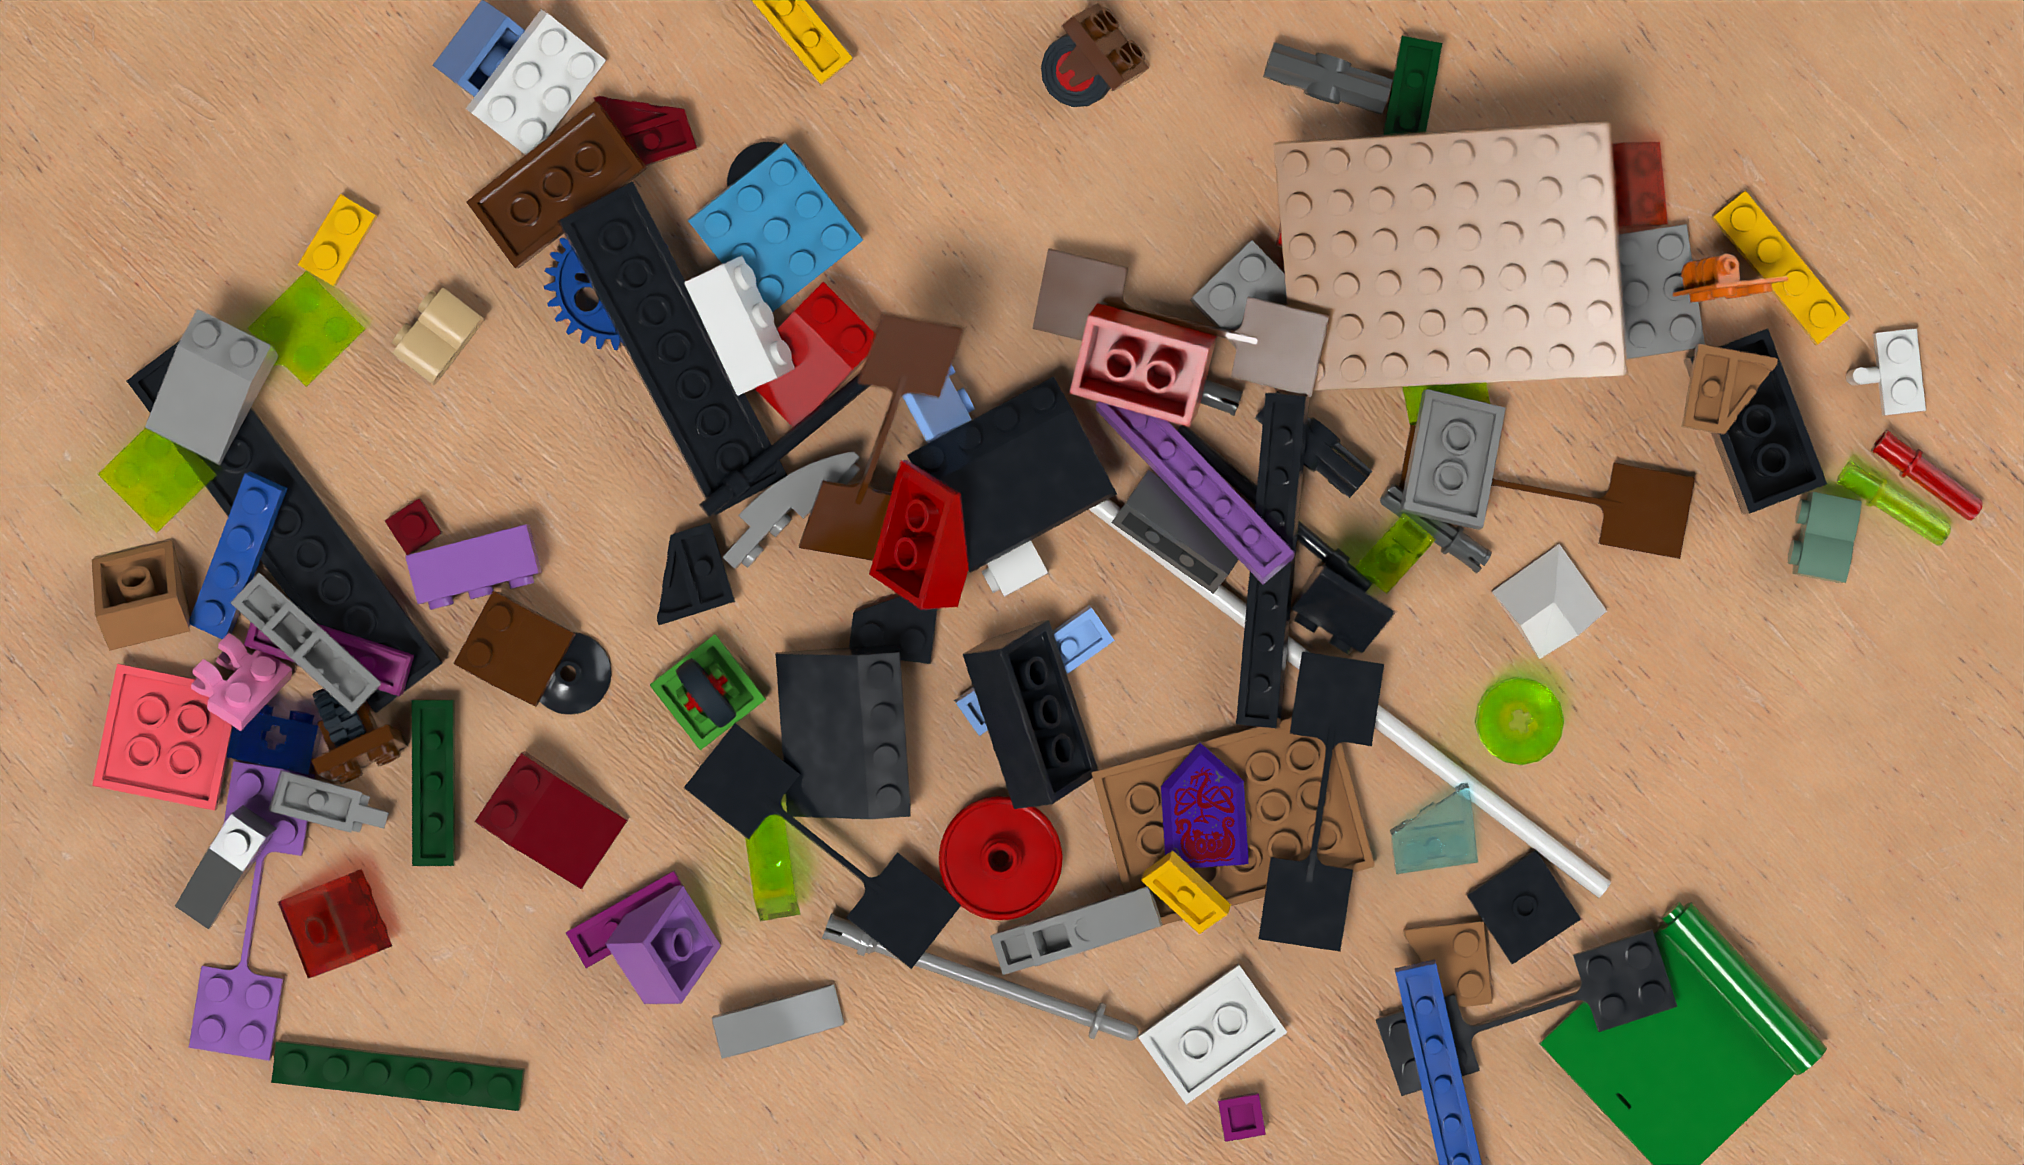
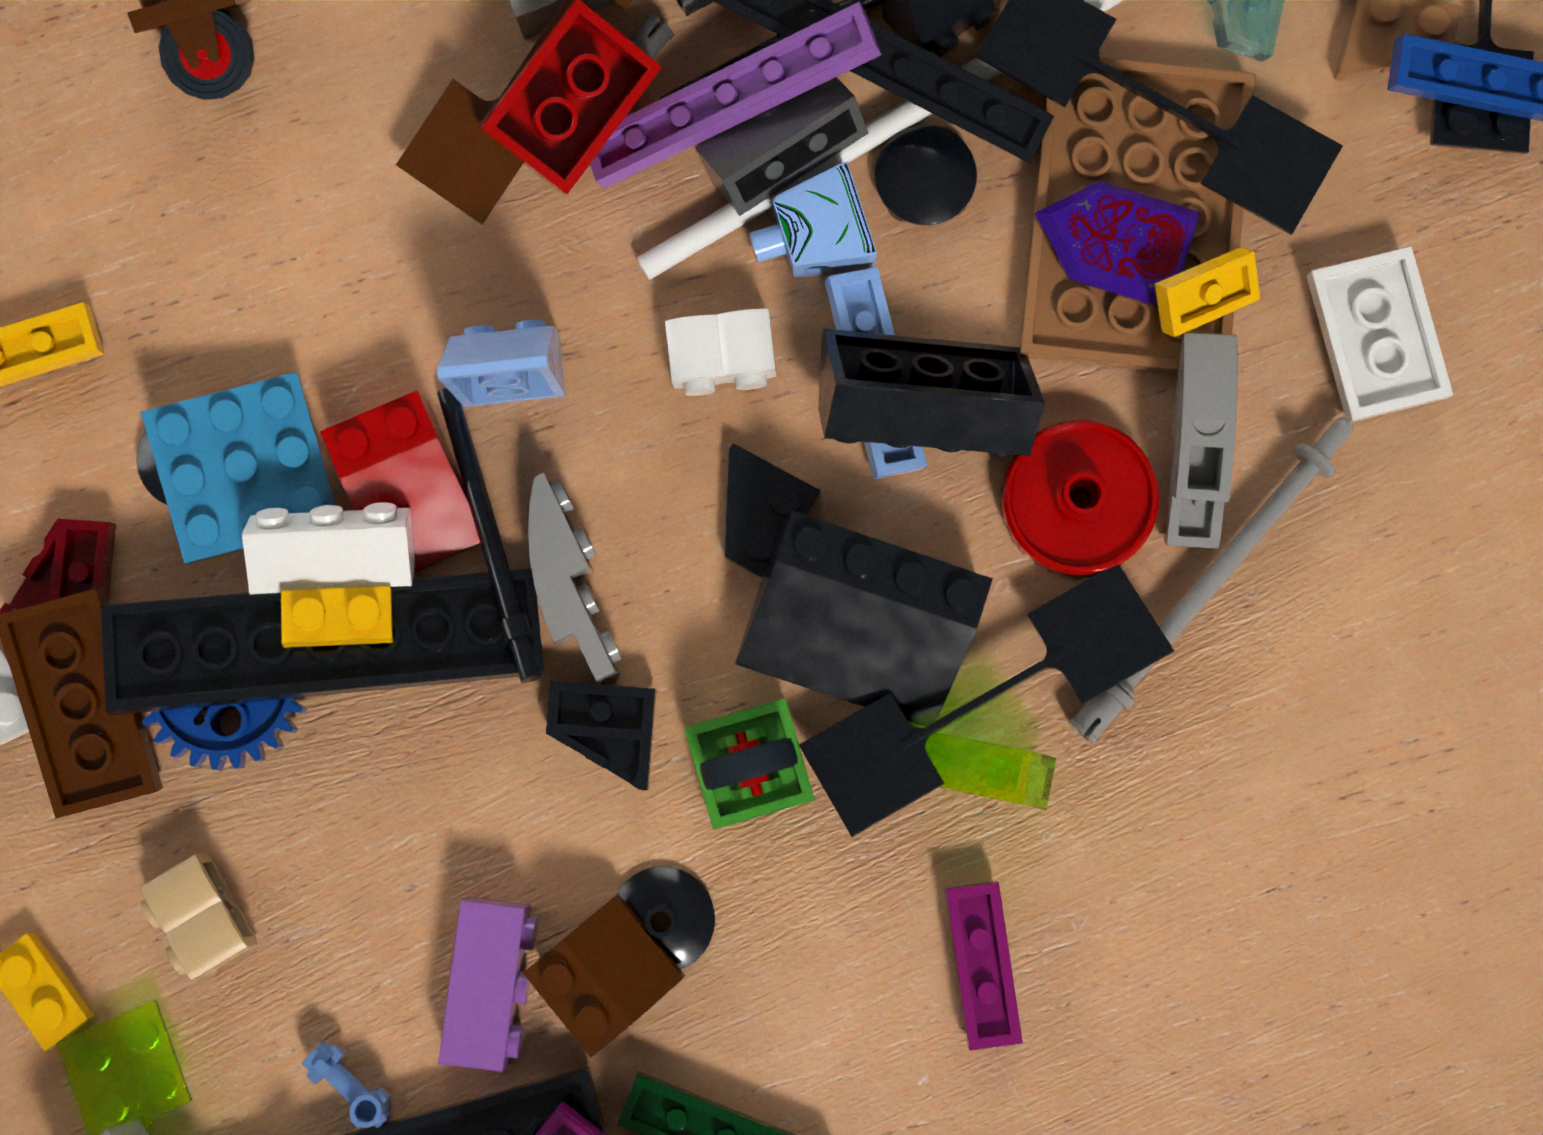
camera: 65 degrees left, 5 degrees down
dark red plate [385,498,443,555] -> none
dark red slope [475,751,628,889] -> none
medium lavender slope [605,886,721,1004] -> none
light grey slope [712,984,844,1059] -> none
reddish brown hinge [799,312,965,561] -> none
red slope [869,460,969,609] -> none
black slope [907,376,1117,573] -> none
magenta plate [1217,1092,1266,1142] -> none
none -> yellow plate [281,586,393,648]
none -> medium blue bar [302,1040,391,1129]
none -> light blue torso [749,162,877,278]
none -> black dish [875,125,977,225]

